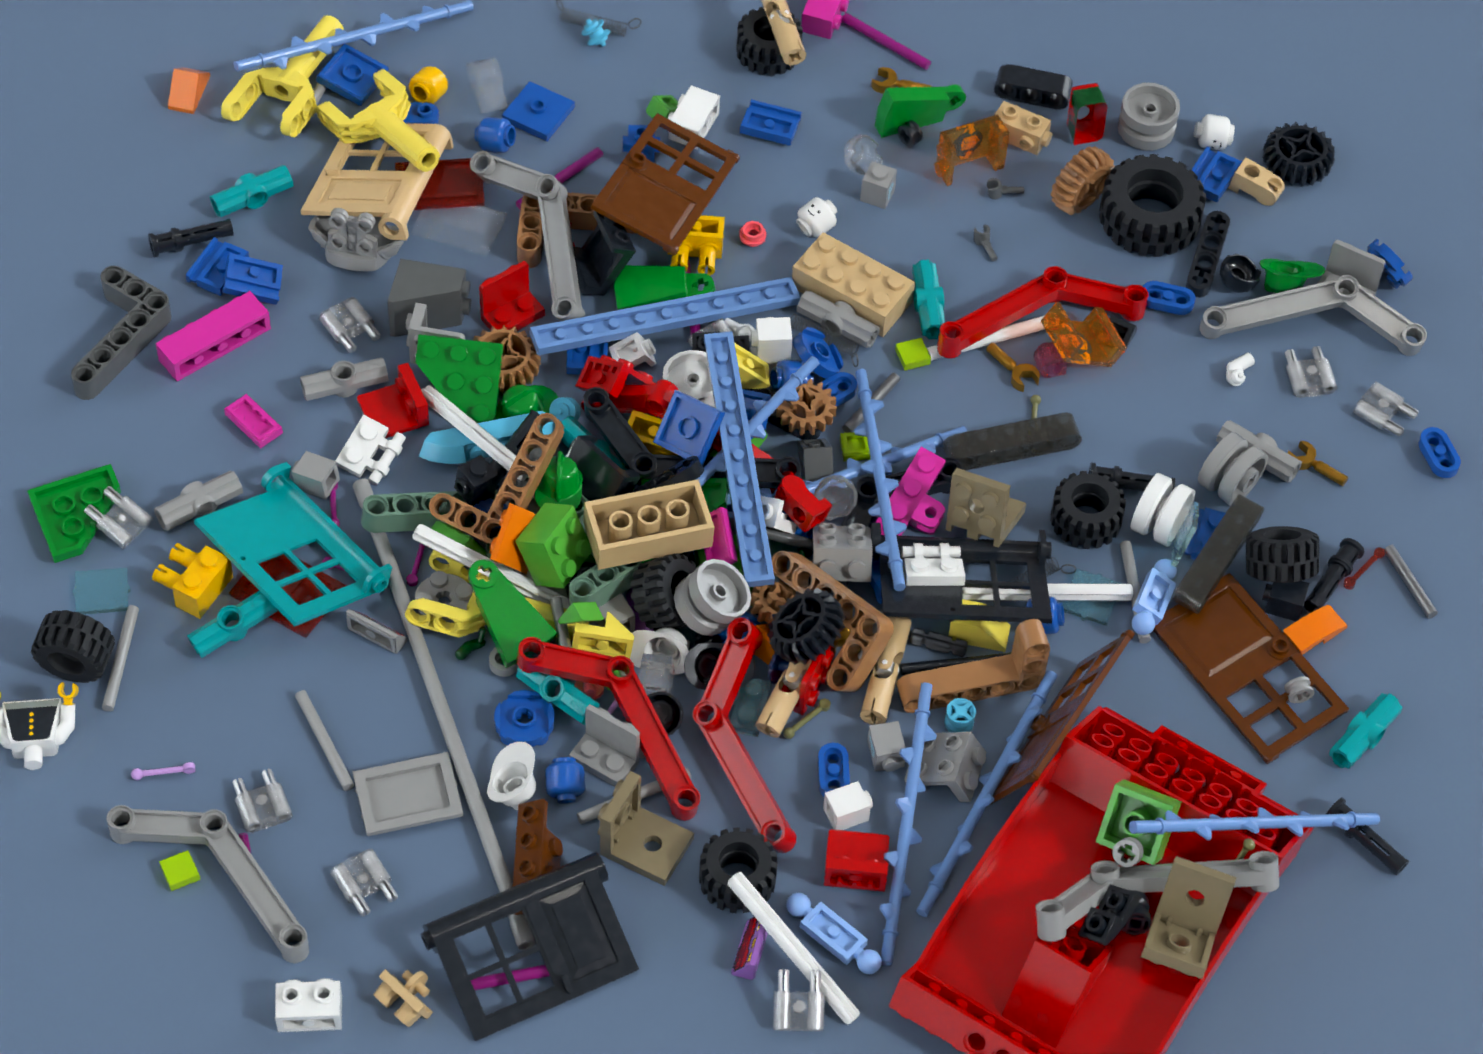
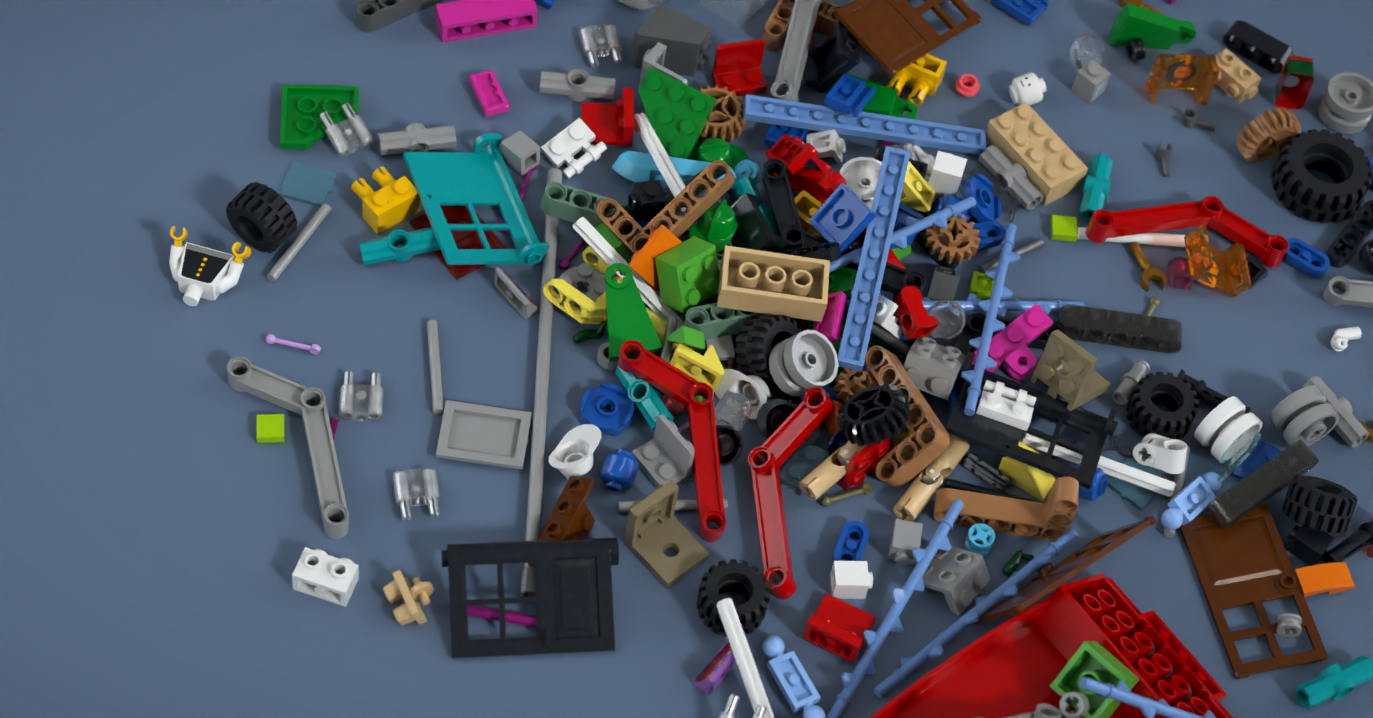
camera: 15 degrees right, 0 degrees up
none -> blue plate [824,73,876,118]
none -> dark green piece [1002,550,1034,576]
none -> light grey pin [1112,360,1150,405]
none -> white piece [1133,433,1187,474]

